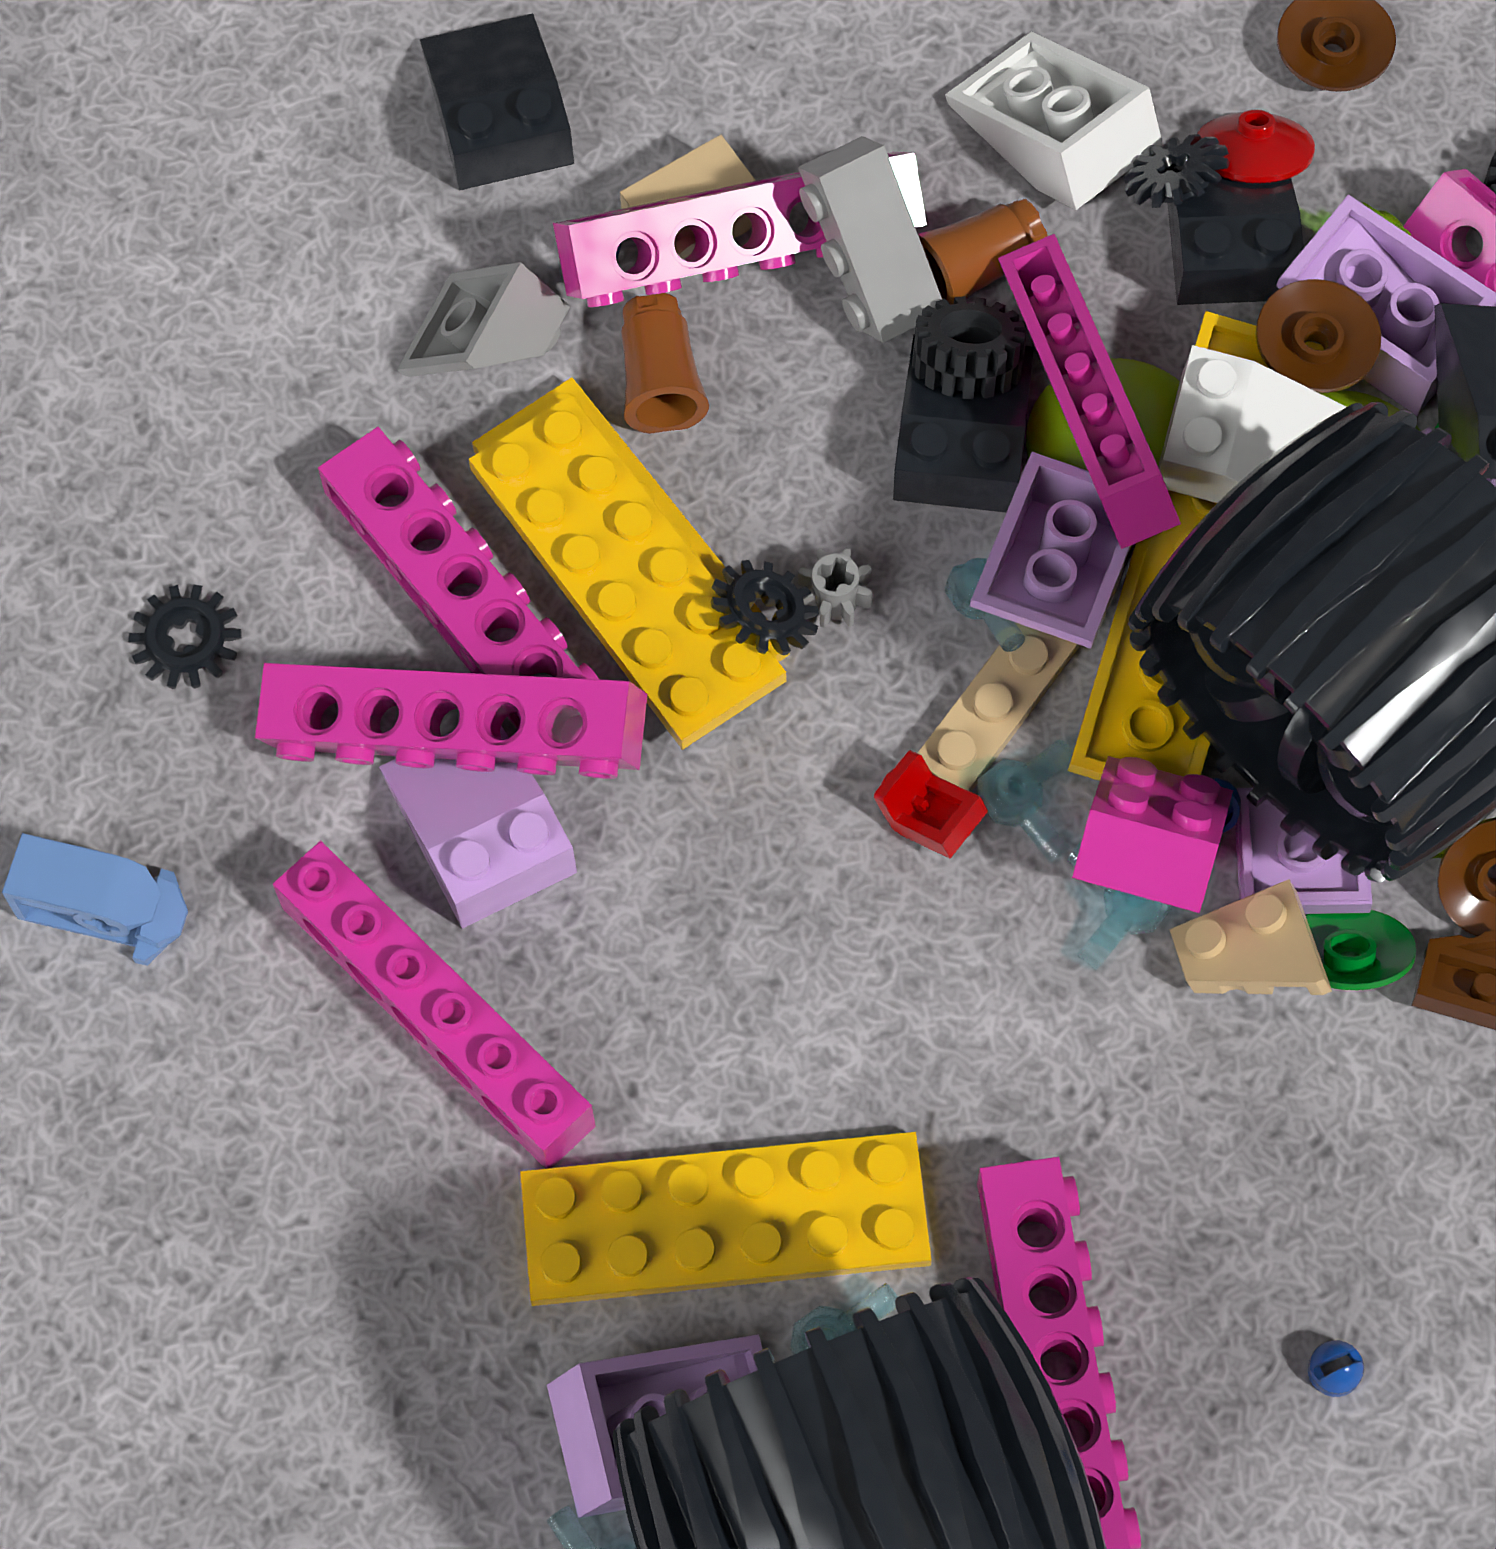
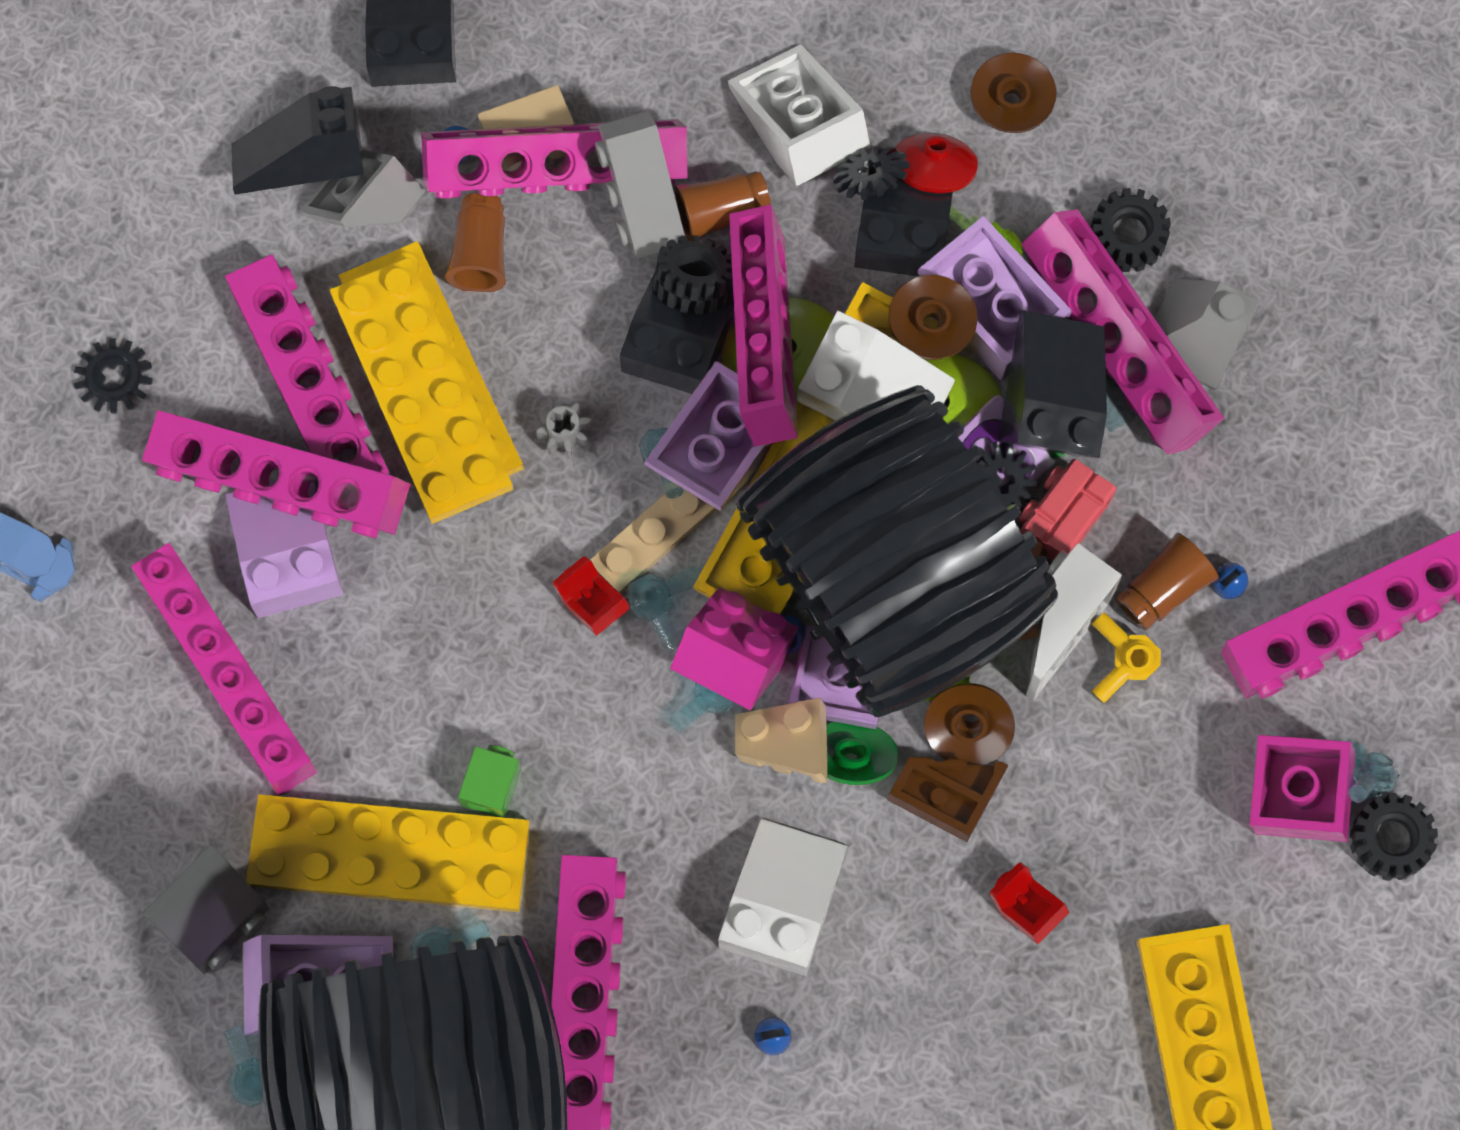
camera: 10 degrees right, 5 degrees up
black gear [710,560,819,655] -> none
none -> dark grey slope [142,844,270,974]
none -> black slope [231,86,364,195]
none -> bright green brick [458,745,521,818]
none -> white slope [718,819,848,976]

